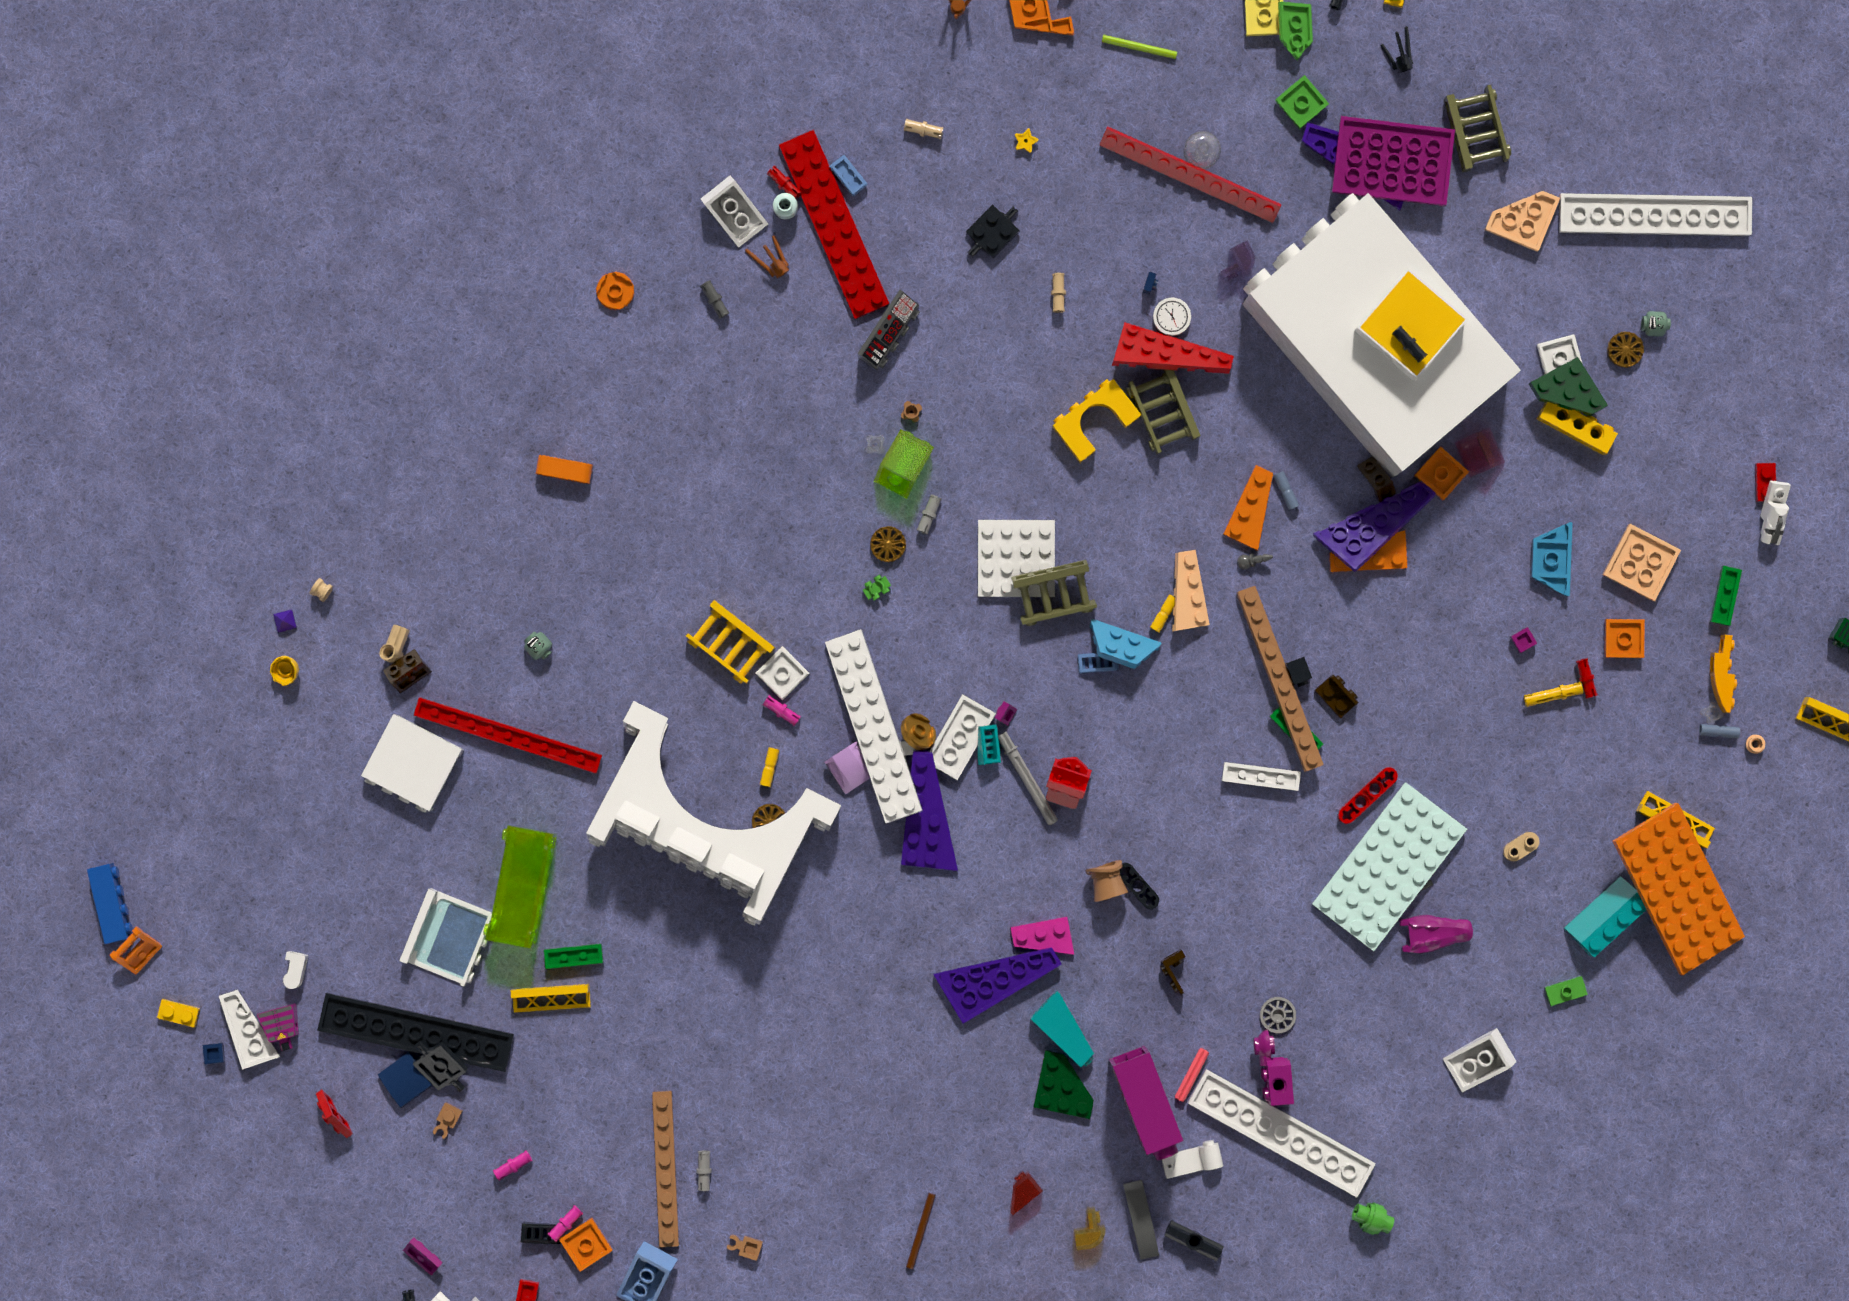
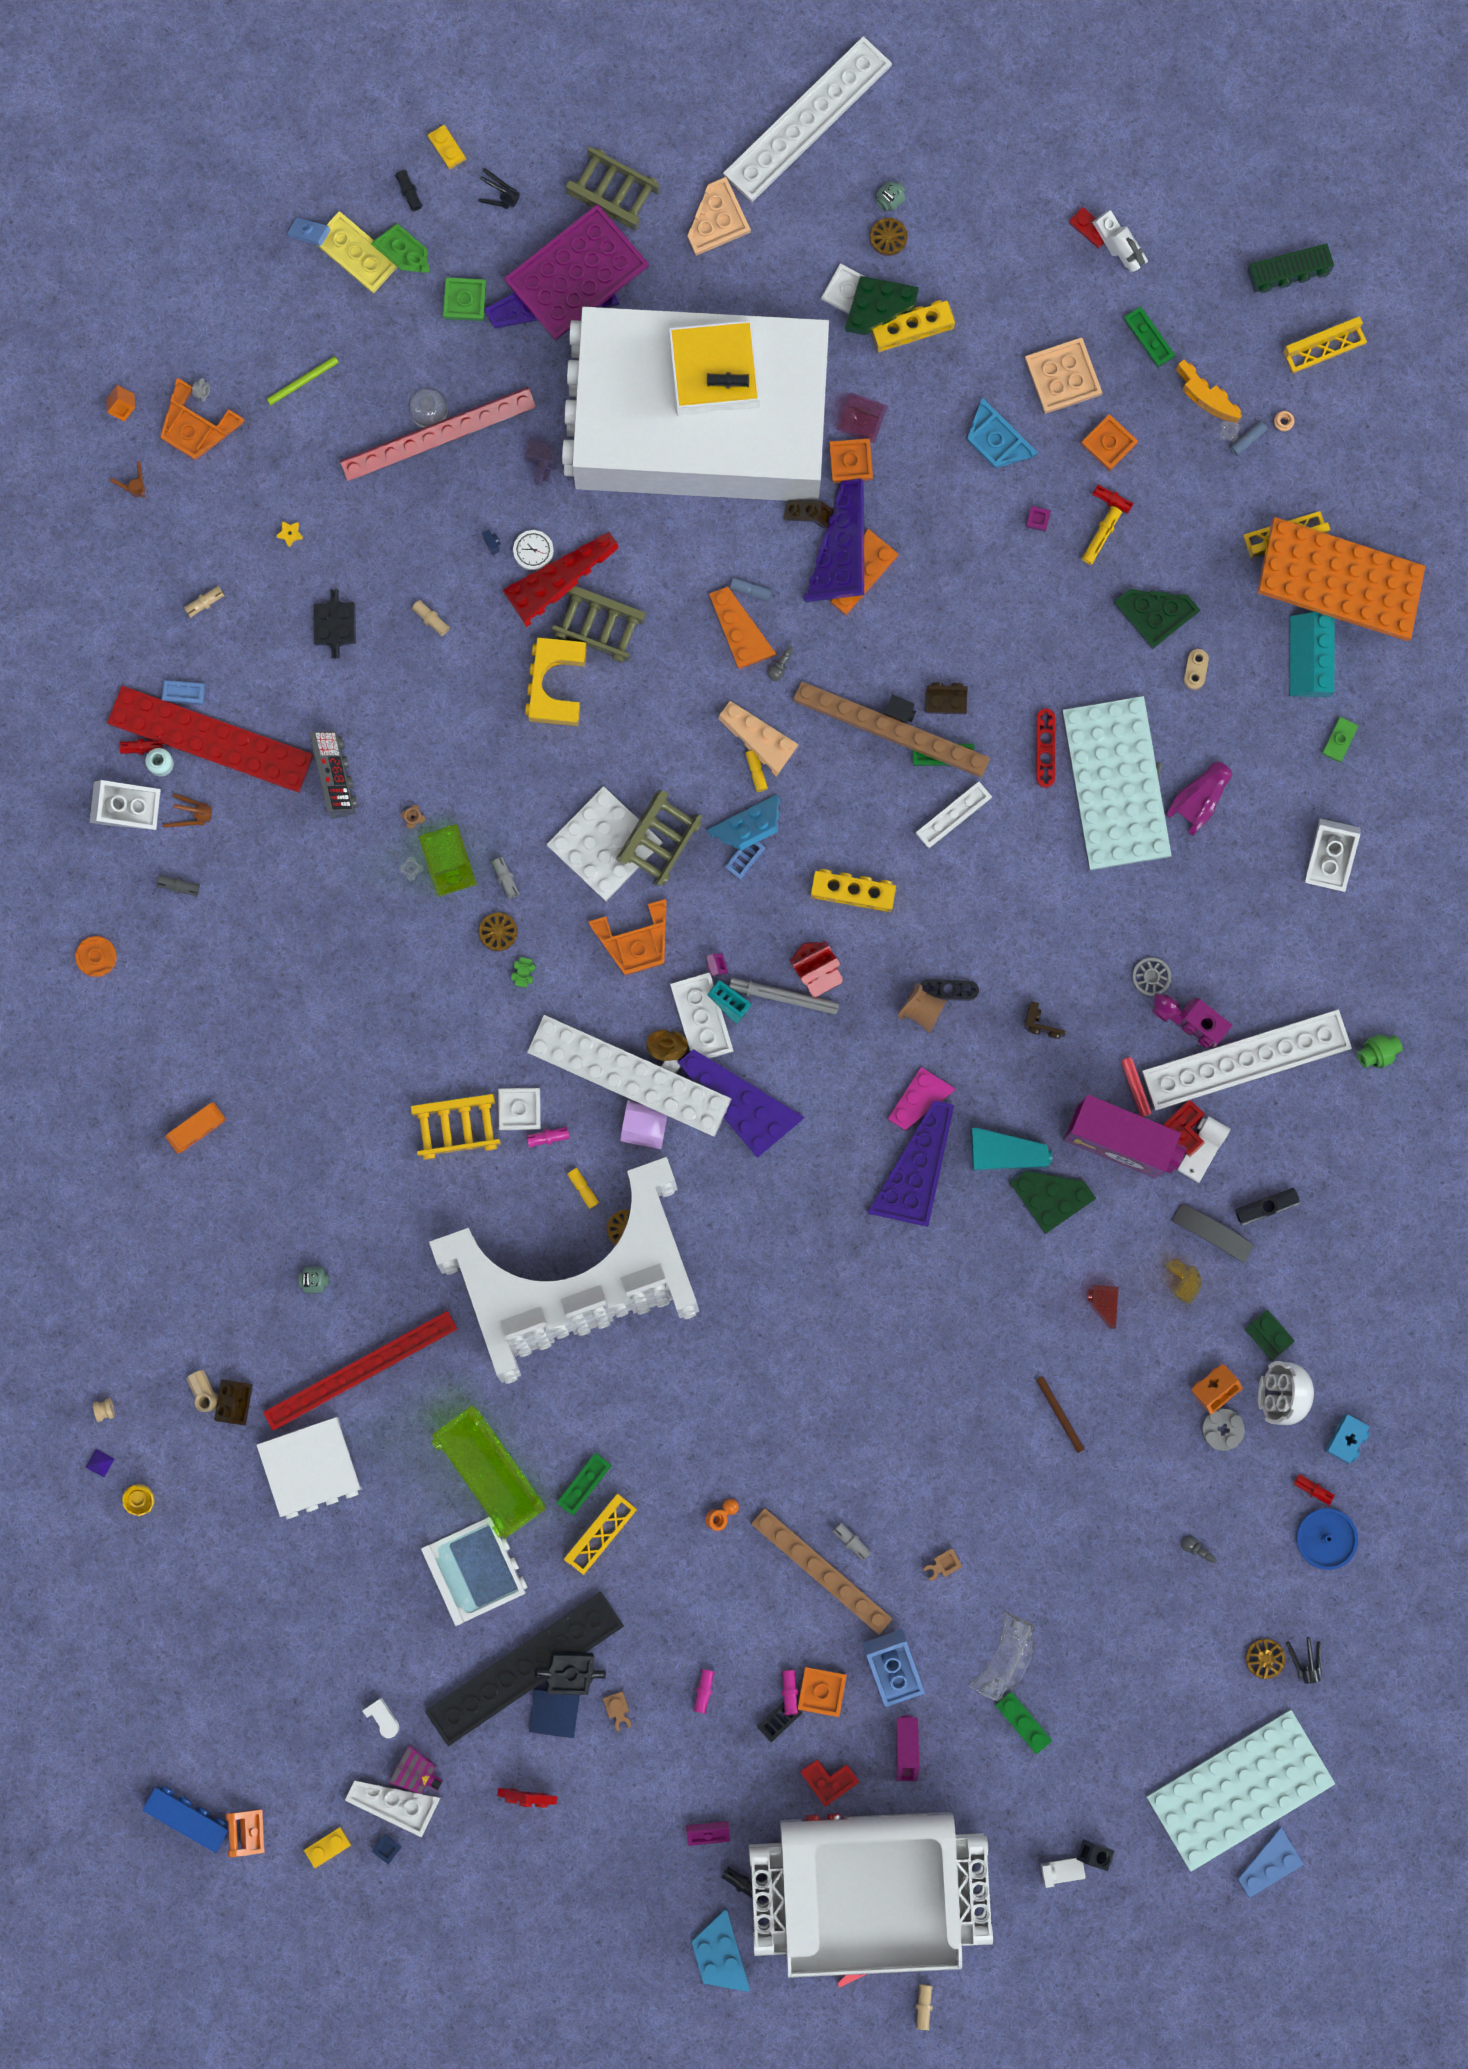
camera: 50 degrees left, 5 degrees down
none -> orange wing [588,899,667,976]
none -> orange plate [705,1498,739,1531]
none -> yellow brick [810,869,896,912]
none -> dark green plate [1114,589,1200,650]
none -> red plate [1163,1100,1205,1157]

